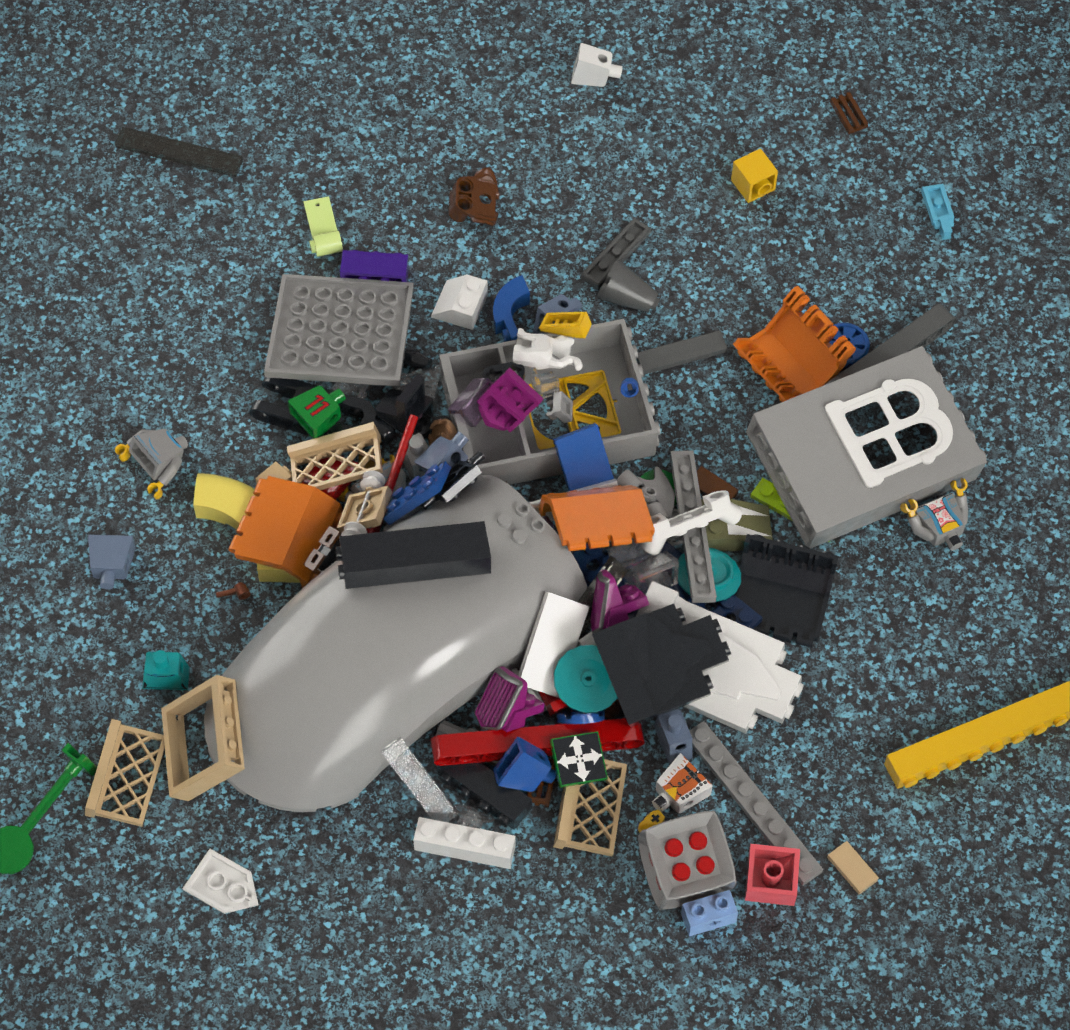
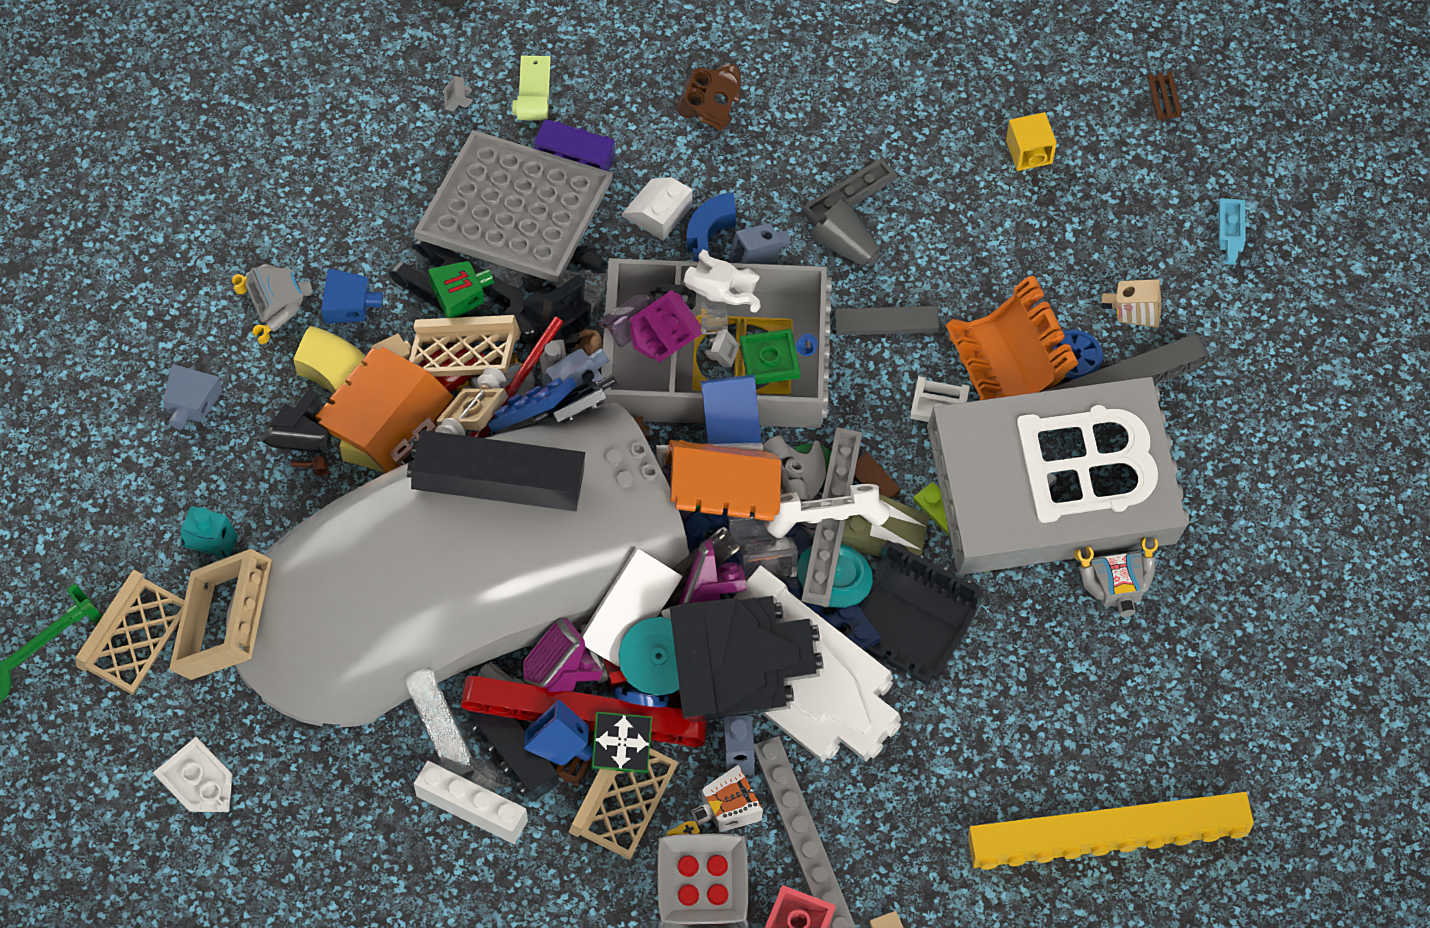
camera: 15 degrees right, 0 degrees up
yellow slope [539,312,592,338] -> none
none -> black piece [260,388,332,453]
none -> blue torso [321,269,383,324]
none -> light grey tile [444,76,472,112]
none -> green tile [739,329,801,385]
none -> white plate [910,376,970,422]
none -> tan torso [1102,280,1162,328]

